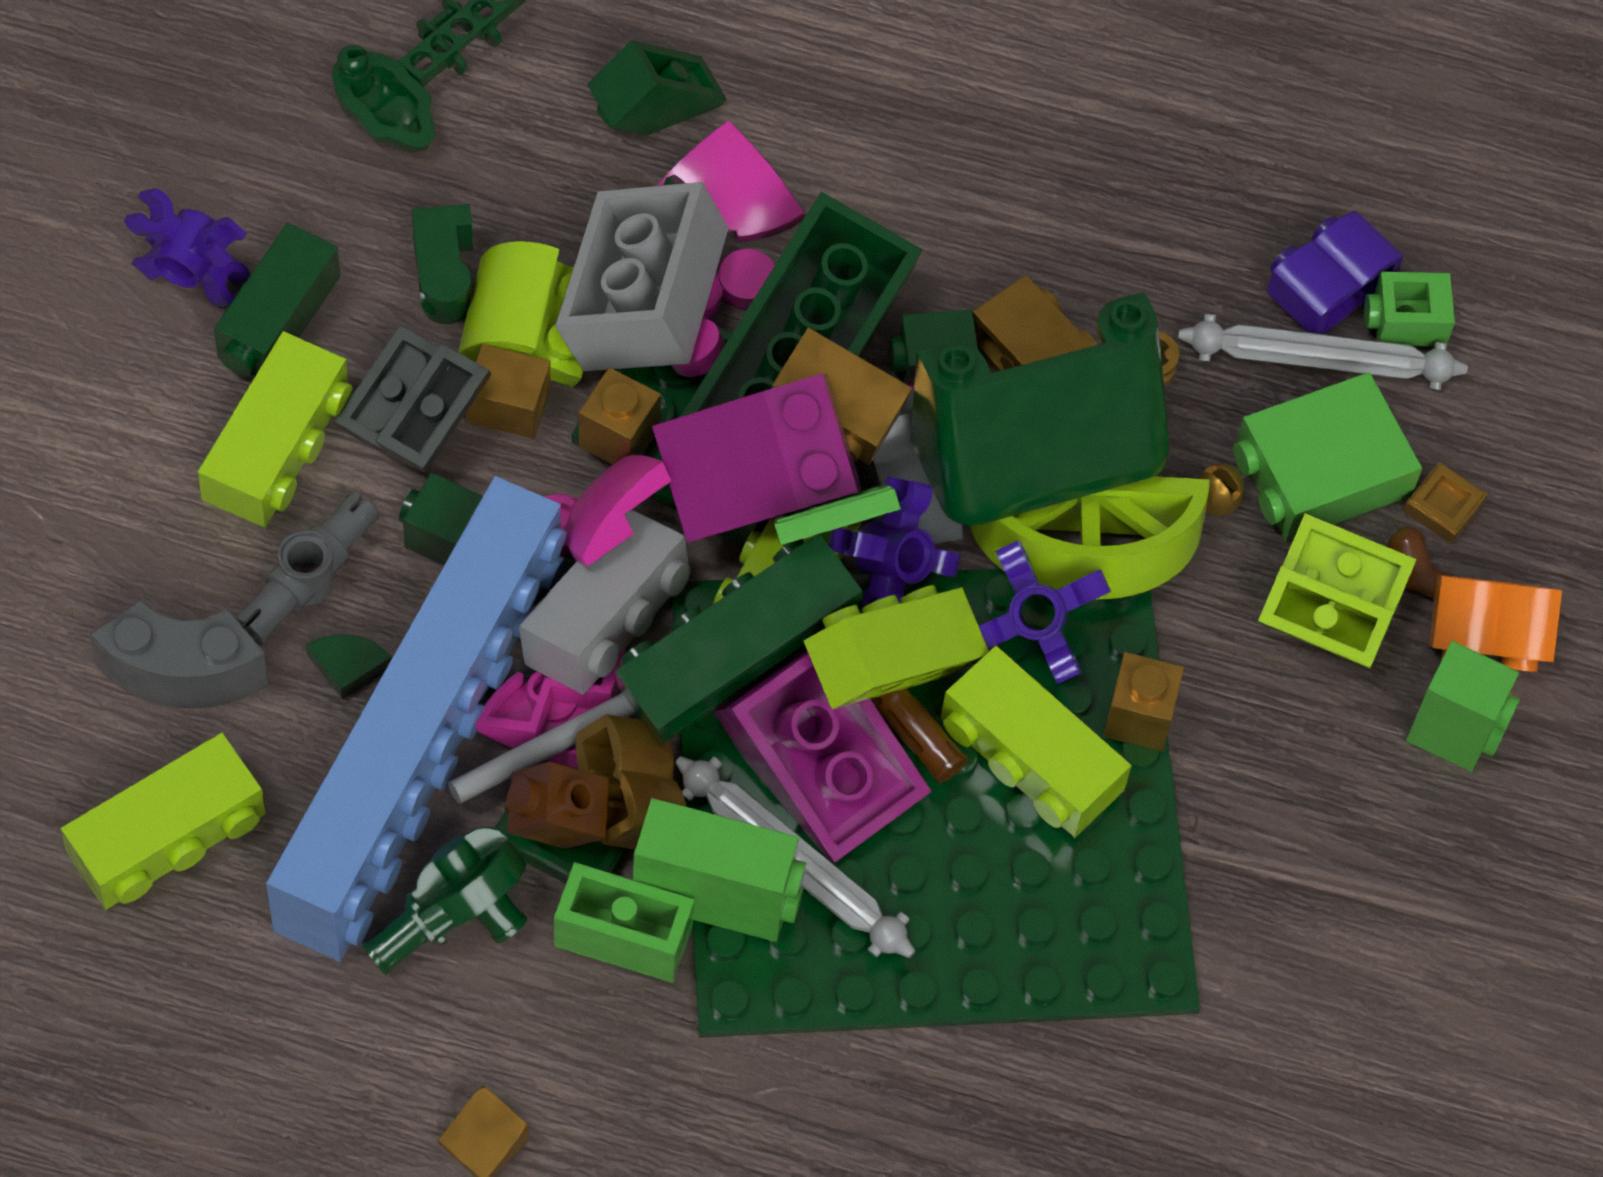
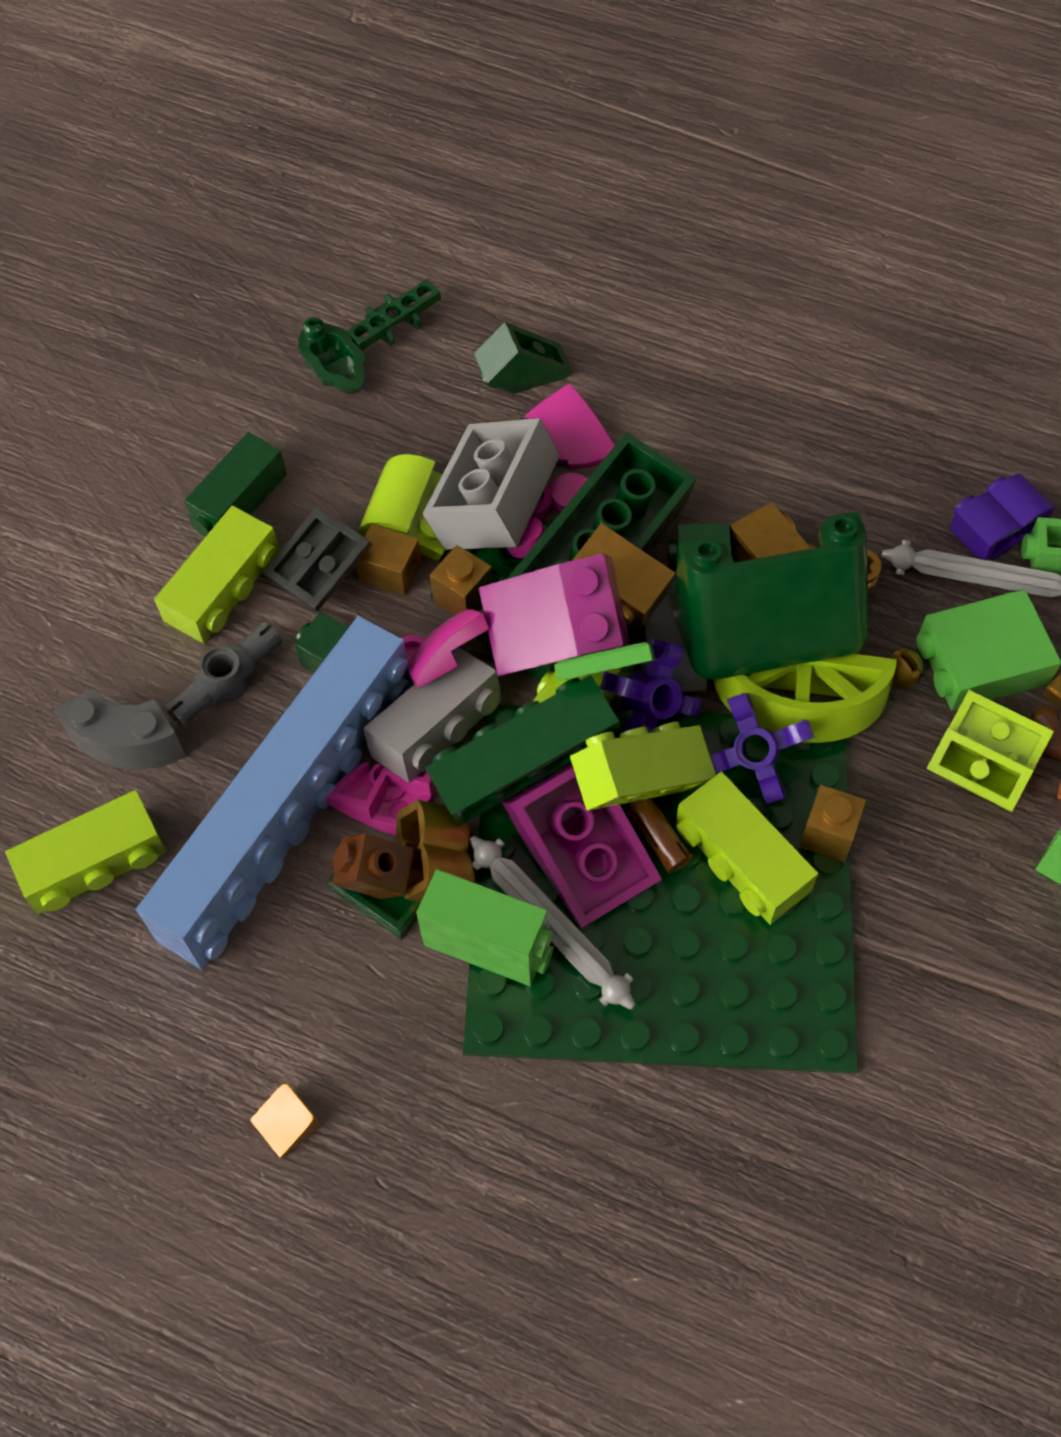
camera: 15 degrees right, 0 degrees up
dark purple pin [124,188,251,308] -> none
dark green tile [306,634,391,698] -> none
dark green pin [361,827,527,975] -> none
dark green leg [412,204,473,324] -> none
light grey bar [448,693,636,804] -> none
bright green brick [554,862,695,983] -> none

